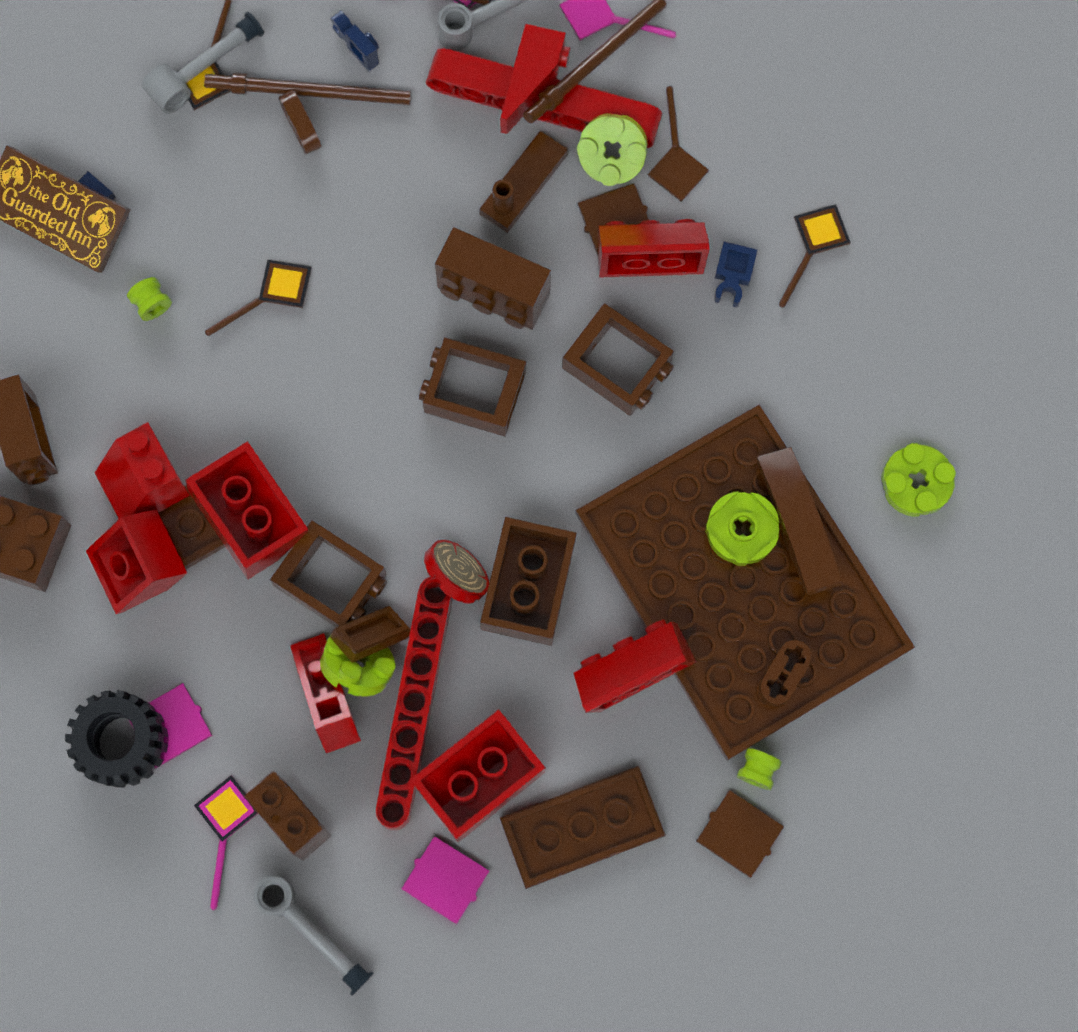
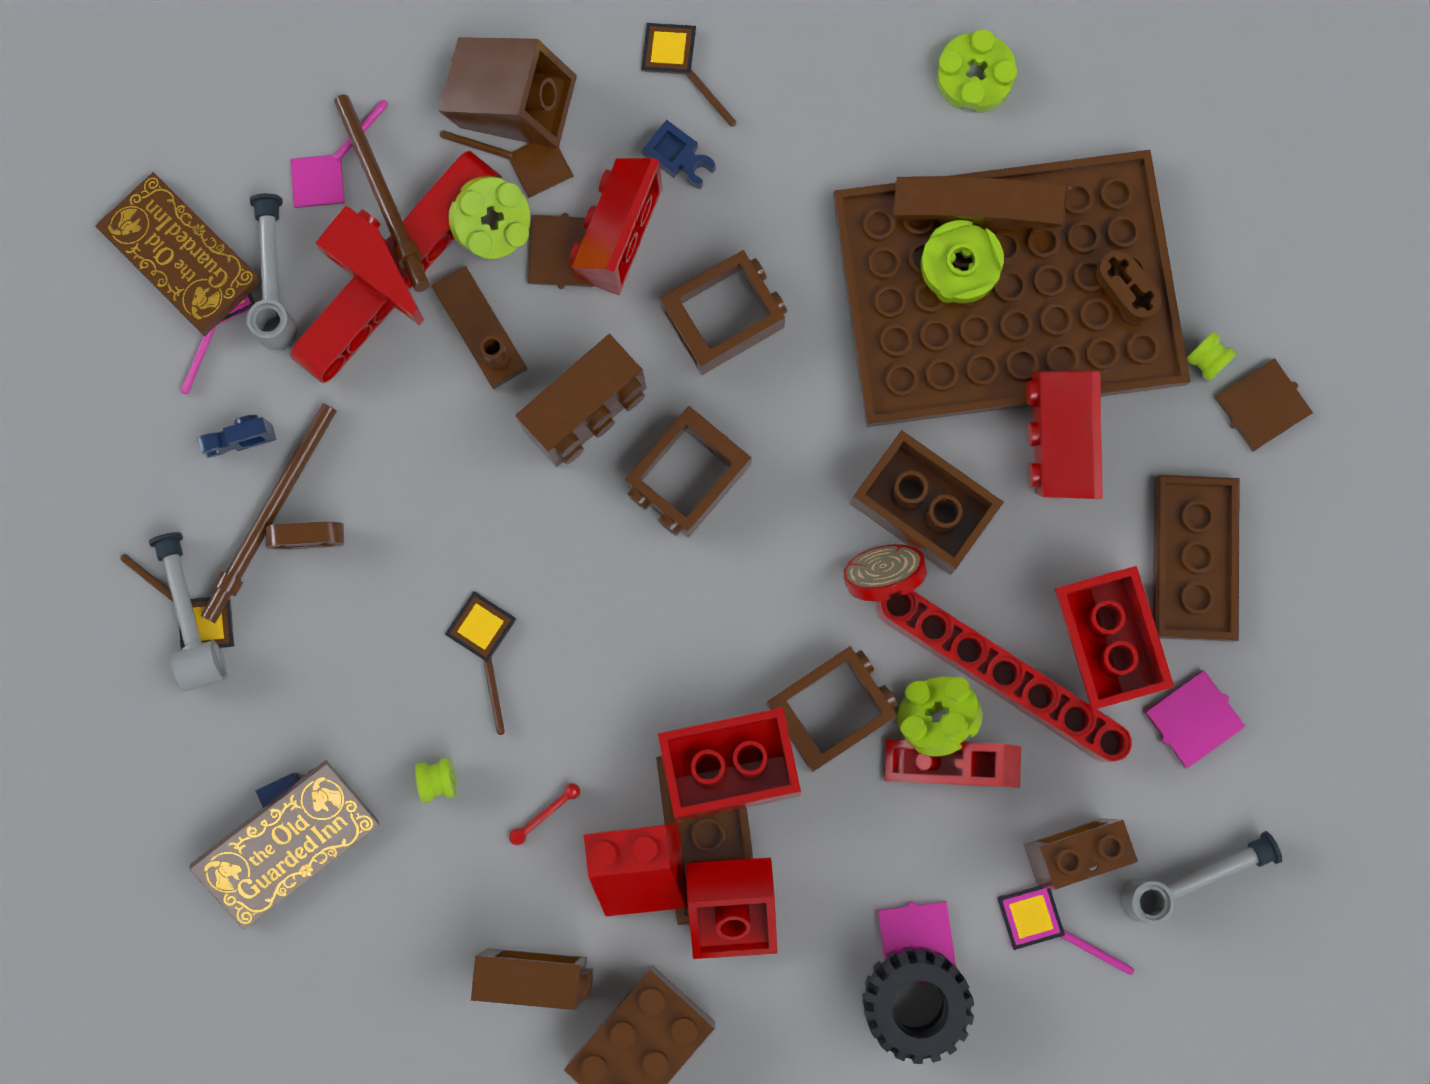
camera: 60 degrees left, 5 degrees up
reddish brown tile [330,605,411,663] -> none
none -> reddish brown slope [439,37,577,149]
none -> red hinge [509,783,581,845]

